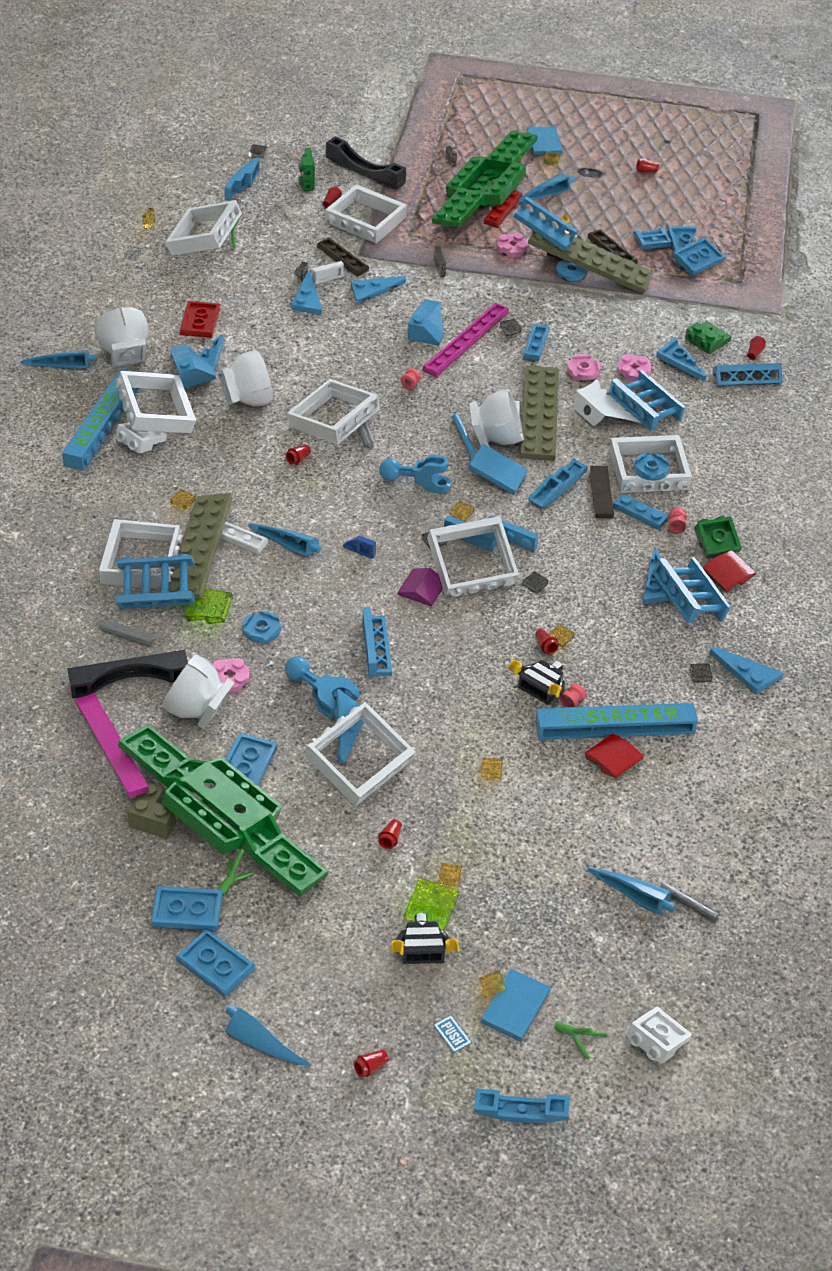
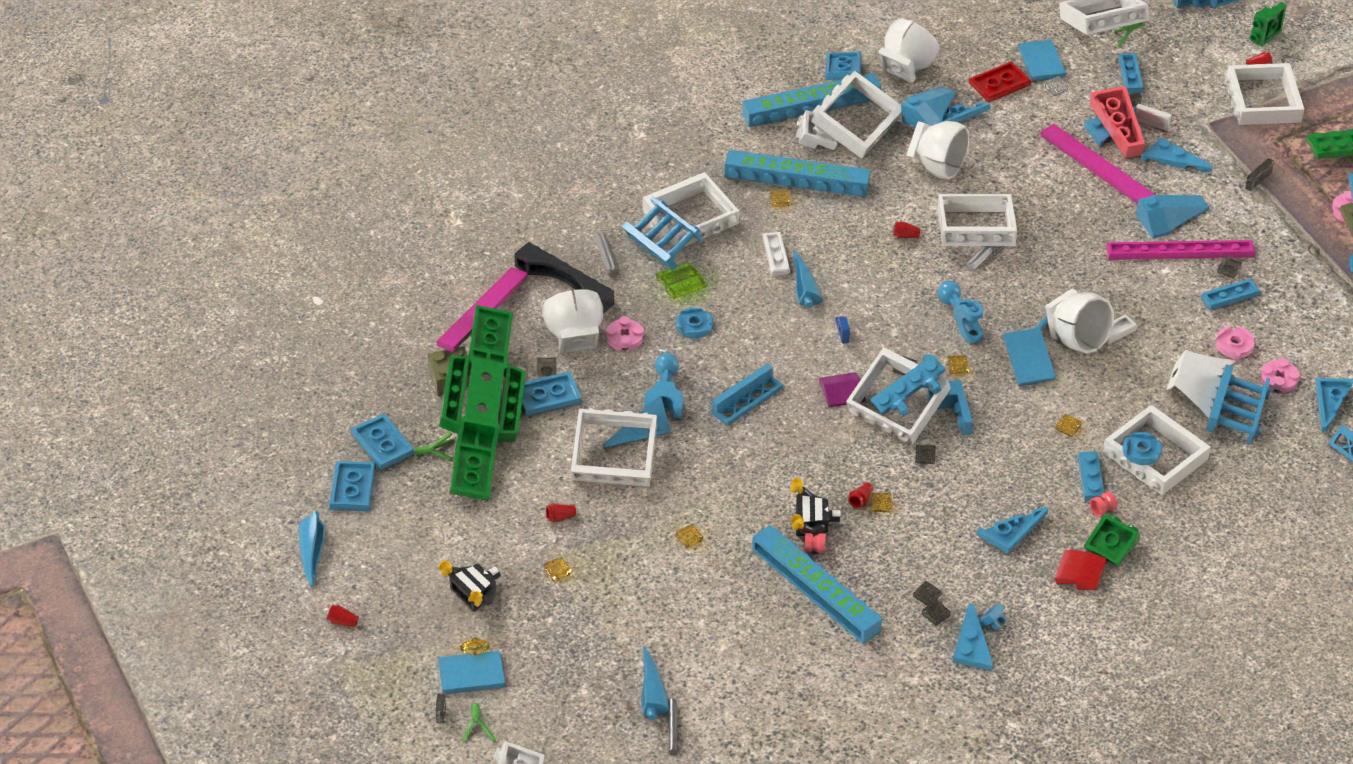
camera: 55 degrees right, 0 degrees up
dark azure piece [20,350,97,369] -> none
olive plate [169,493,232,600] -> none
dark brown tile [317,238,369,277] -> none
black arch [326,136,406,190] -> none
coral wheel [400,368,421,390] -> none
clear neon green slope [404,877,460,930] -> none
sticker [433,1014,473,1053] -> none
dark azure slope [474,1089,570,1123] -> none
olive plate [520,366,559,461] -> none
dark azure slope [528,458,588,508] -> none
red slope [585,733,644,778] -> none
dark brown tile [590,466,614,518] -> none
dark azure fence [652,558,731,623] -> none
none -> clear smoke tile [435,693,446,723]
none -> clear smoke plate [537,358,557,377]
none -> dark azure brick [724,150,870,197]
none -> dark azure tile [825,51,862,80]
none -> dark azure hinge [871,355,945,417]
none -> clear smoke tile [913,581,942,607]
none -> dark azure tile [979,603,1007,630]
none -> dark azure tile [1018,39,1066,81]
none -> dark pink tile [1041,123,1156,204]
none -> clear yellow tile [1055,413,1082,437]
none -> coral wedge [1089,86,1145,159]
none -> dark azure plate [1118,53,1143,93]

